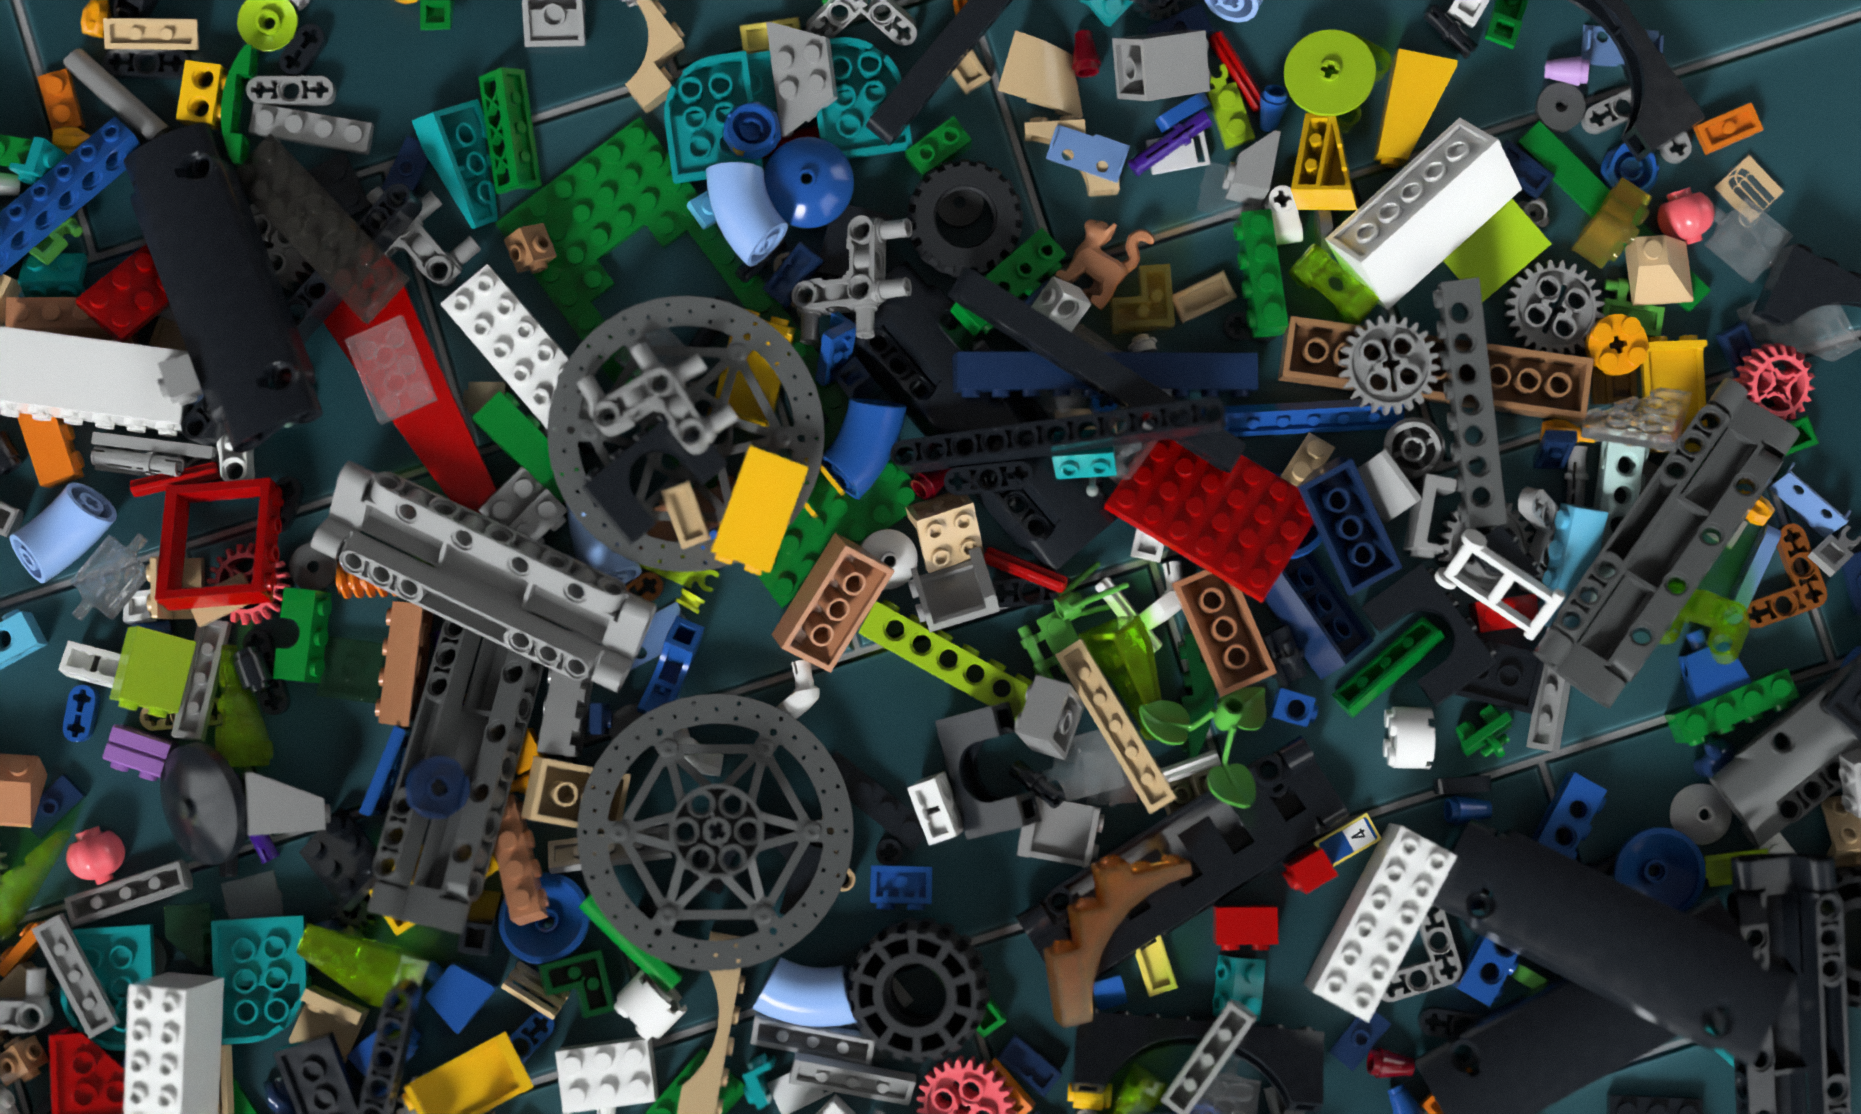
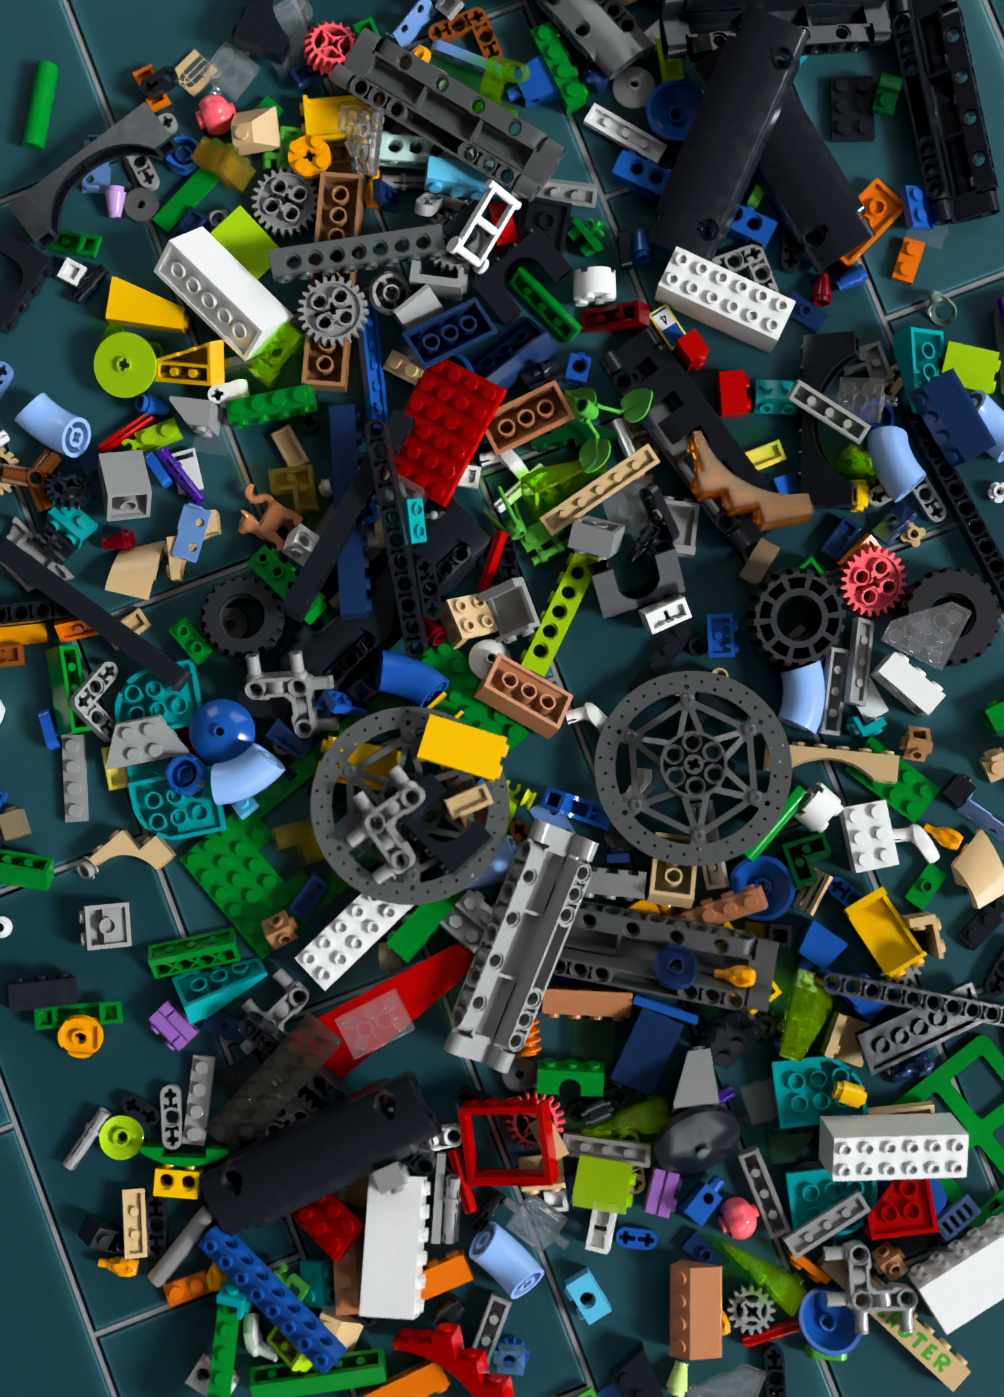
camera: 90 degrees left, 0 degrees up
none -> black beam [140,66,179,101]
none -> medium lavender brick [148,999,200,1052]
none -> clear yellow brick [270,818,326,866]
none -> dark blue plate [287,873,331,921]
none -> black axle [471,1189,507,1232]
none -> dark red slope [580,300,650,334]
none -> white plate [583,103,668,164]
none -> dark blue slope [609,1006,684,1097]
none -> black beam [639,483,680,542]
none -> blue torso [676,1174,725,1227]
none -> light orange piece [714,965,756,987]
none -> dark tan slope [738,538,780,586]
none -> yellow brick [832,1080,867,1108]

